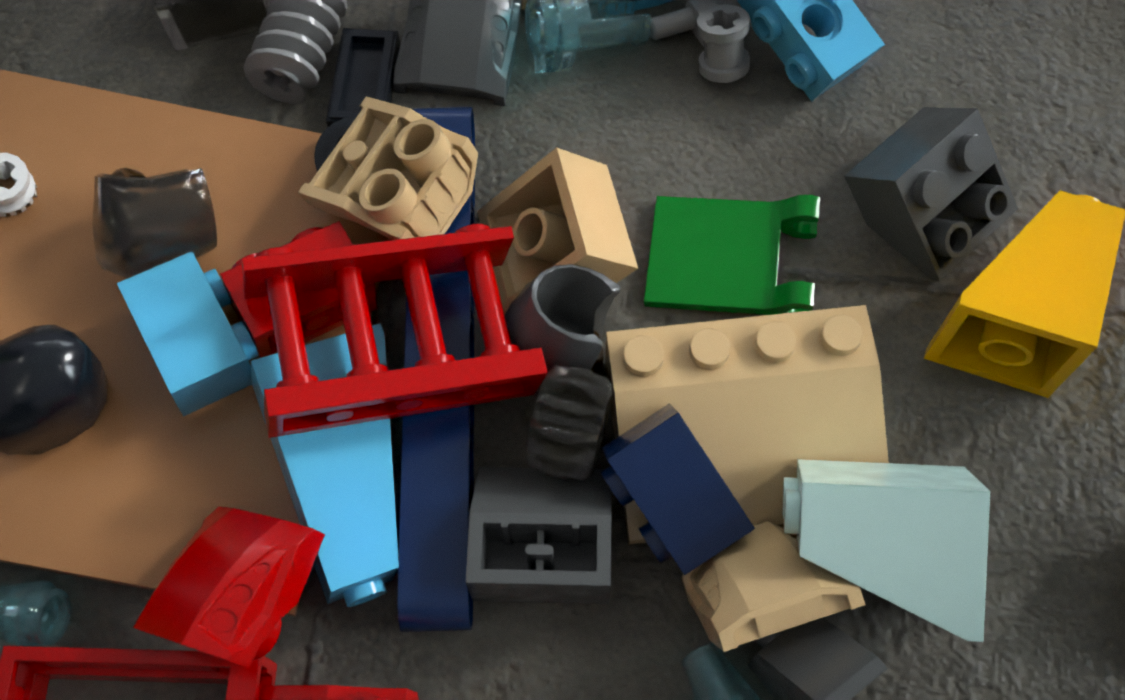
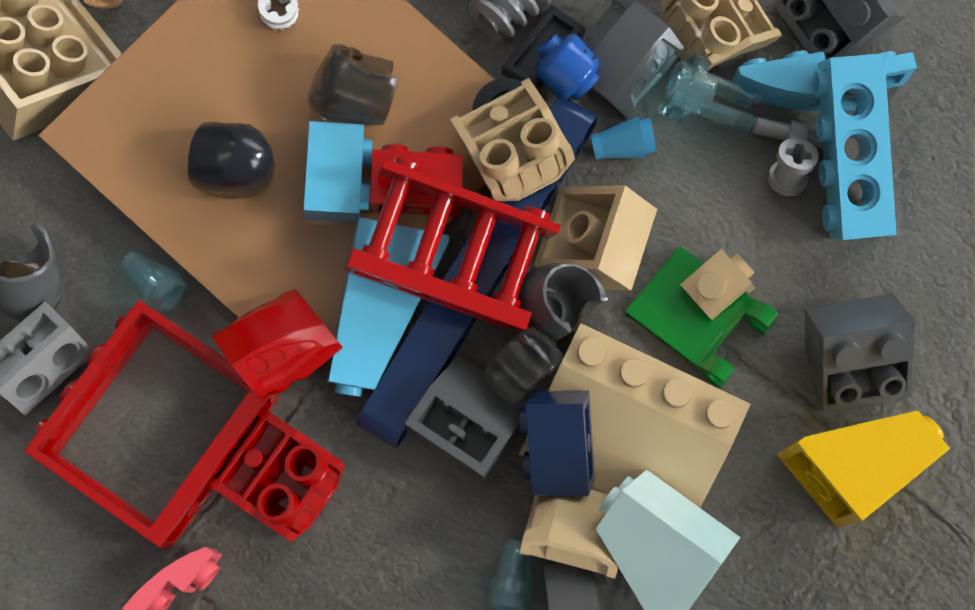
camera: 30 degrees right, 10 degrees up
none -> blue head [535,34,599,100]
none -> dark azure cone [591,115,657,160]
none -> tan bracket [680,249,755,320]

